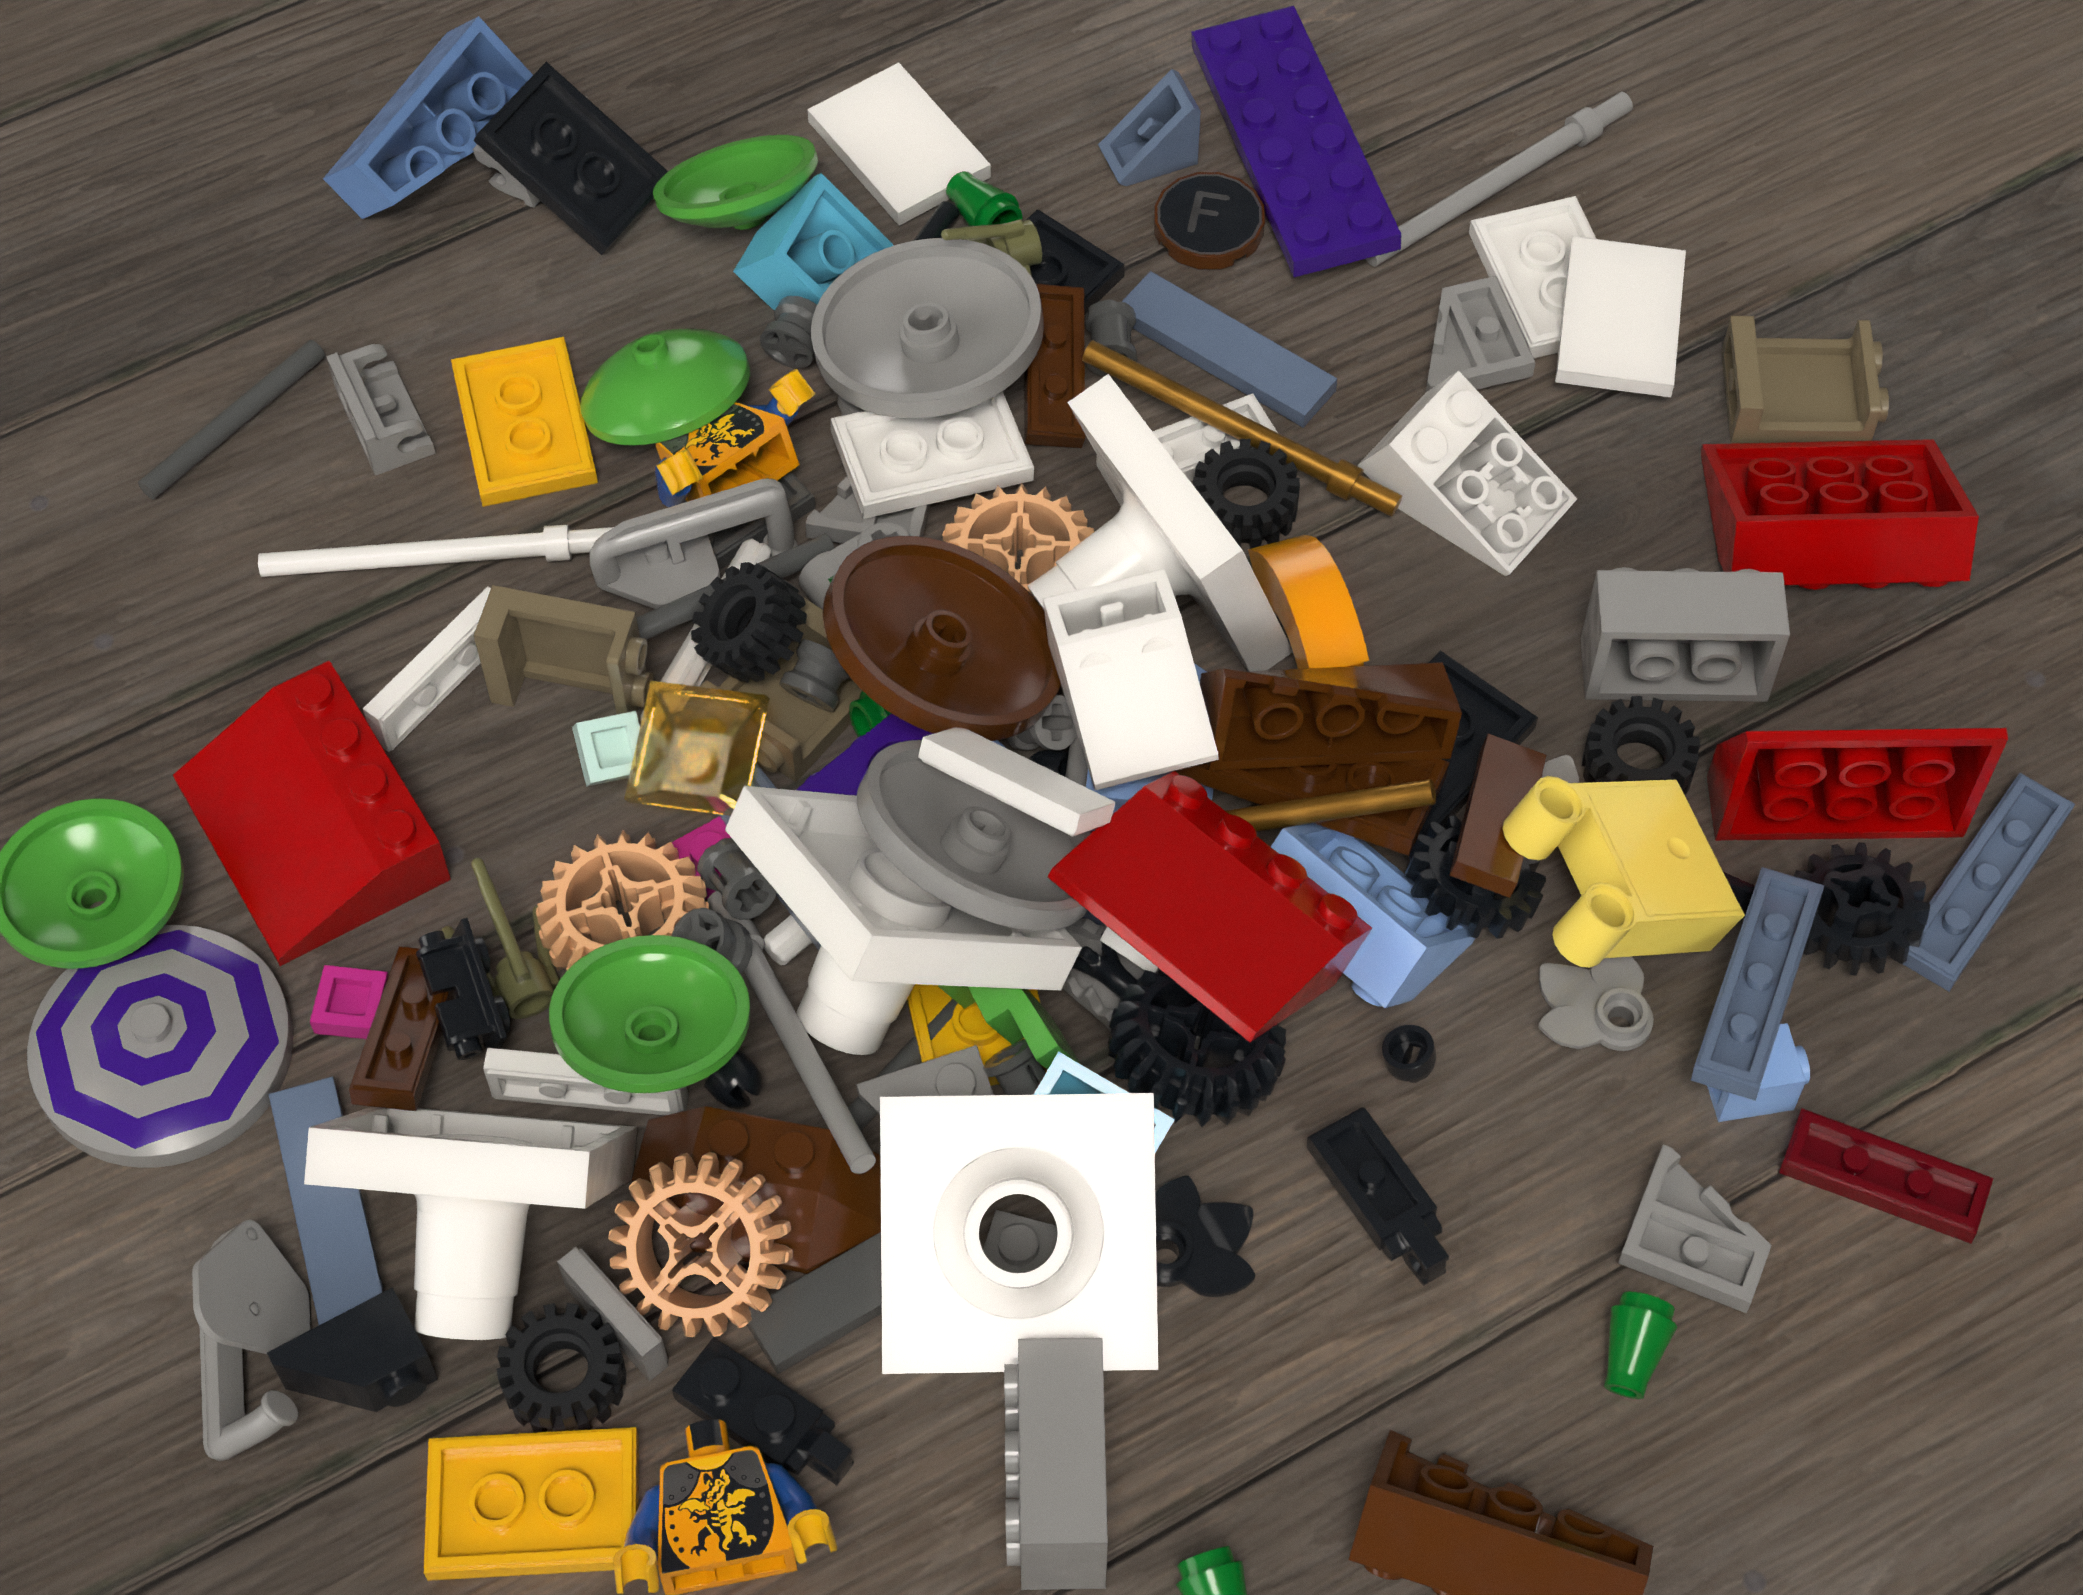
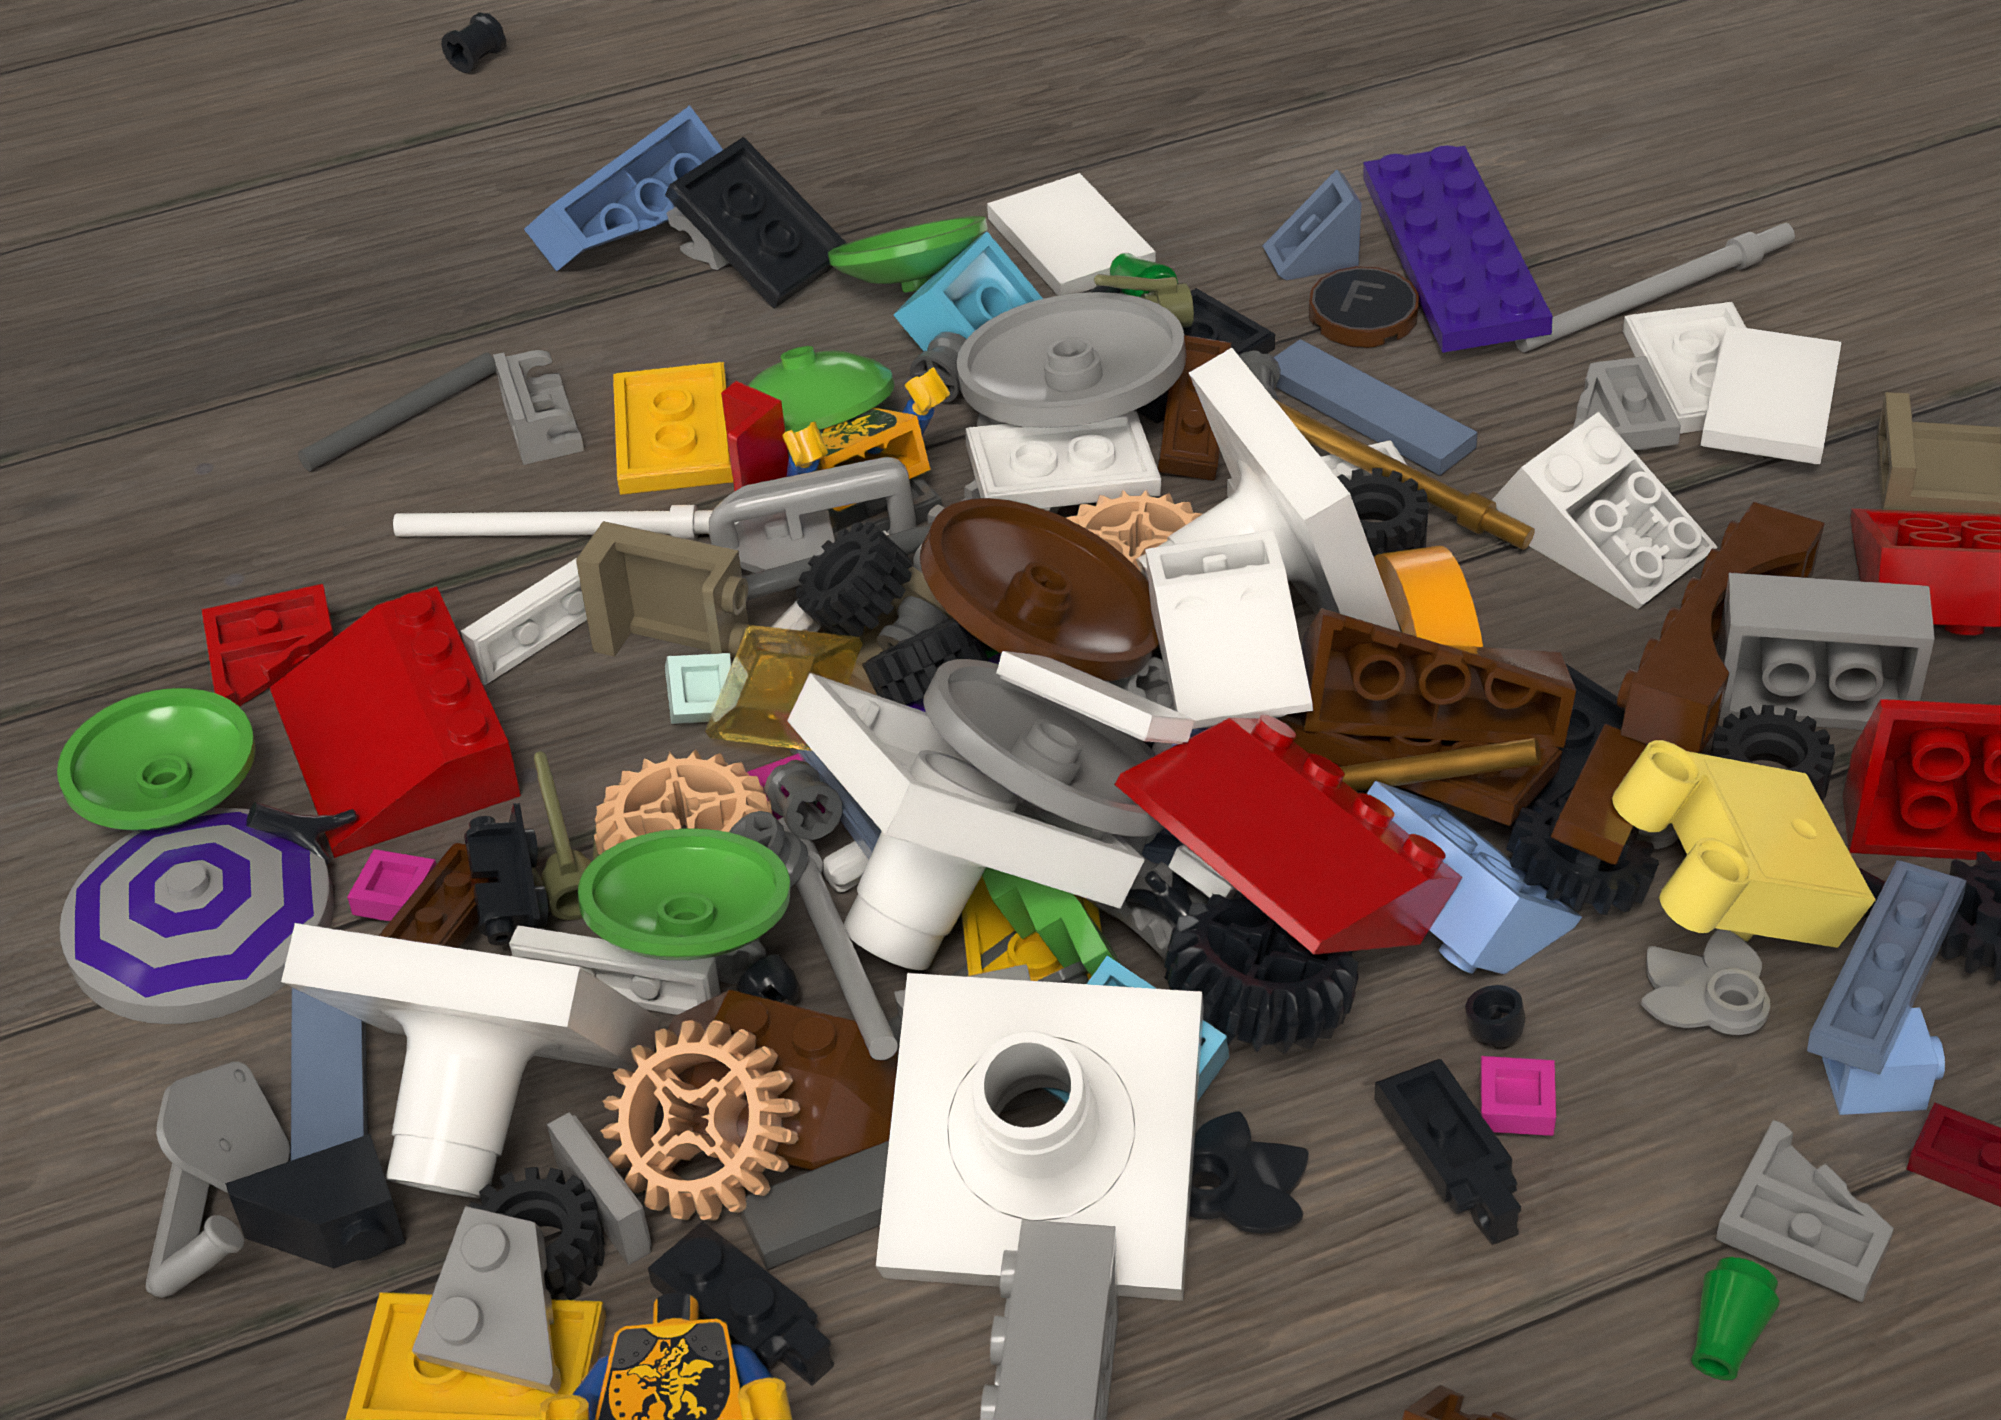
camera: 10 degrees right, 15 degrees down
none -> red wing [201,584,335,707]
none -> black bar [246,802,358,866]
none -> light grey wing [412,1206,561,1394]
none -> red panel [721,381,789,491]
none -> black tyre [862,618,989,705]
none -> dark pink plate [1479,1056,1556,1136]
none -> reddish brown arch [1617,502,1825,754]

